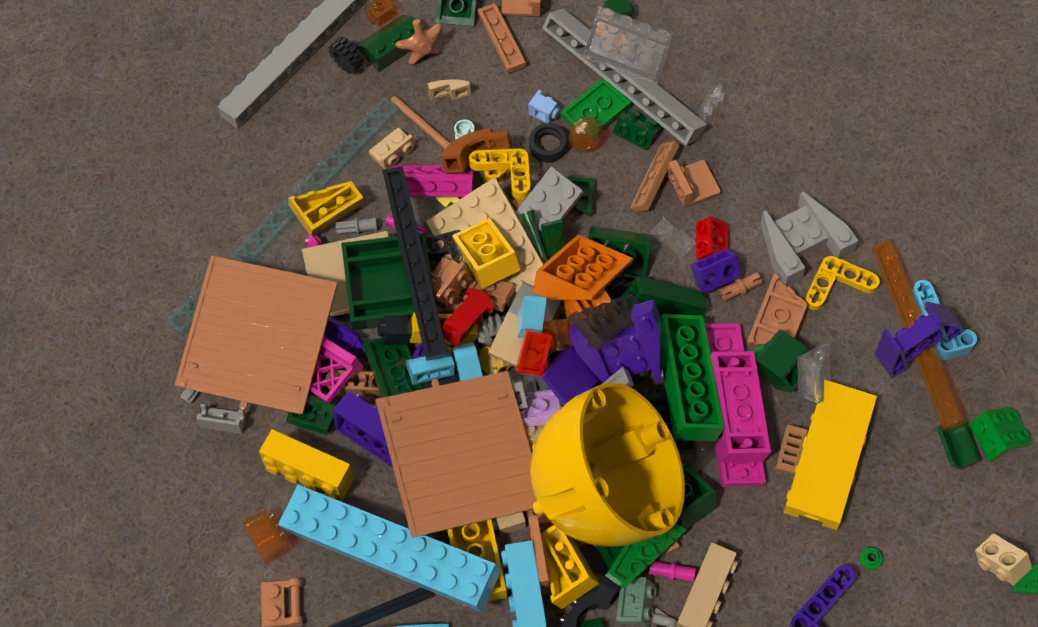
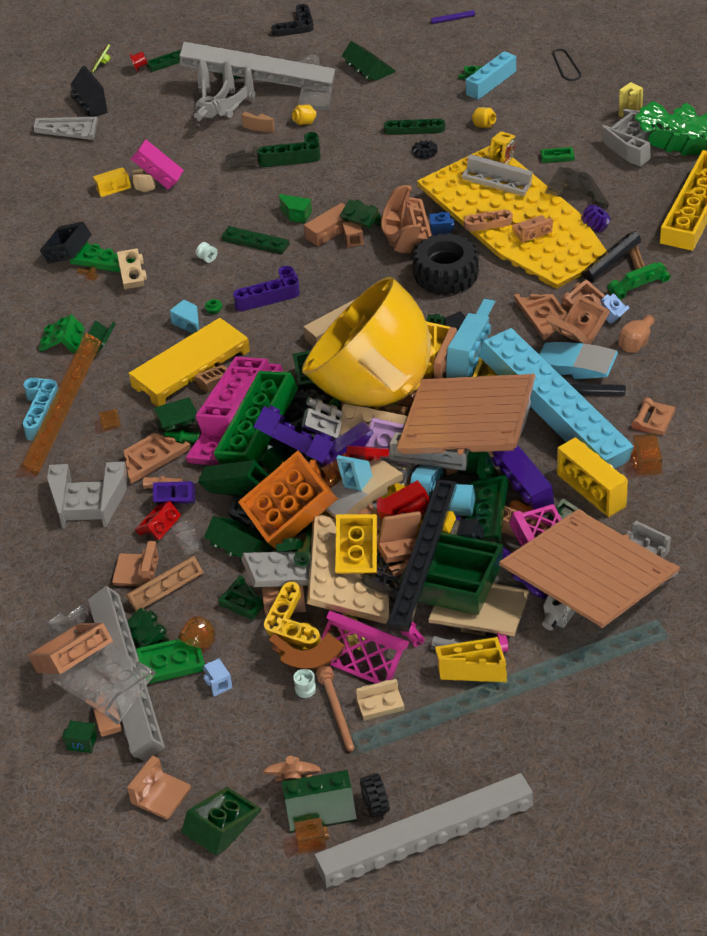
camera: 150 degrees left, 20 degrees down
tan slope [428,80,471,100] -> none
nougat plate [478,3,526,73] -> none
black tyre [529,123,567,163] -> none
clear smoke wing [568,293,640,351] -> none
clear bracket [798,343,830,404] -> none
yellow beam [805,256,880,310] -> none
dark purple wedge [875,302,964,379] -> none
none -> nougat window [27,623,113,674]
none -> clear orange plate [99,409,121,430]
none -> medium azure slope [170,300,200,334]

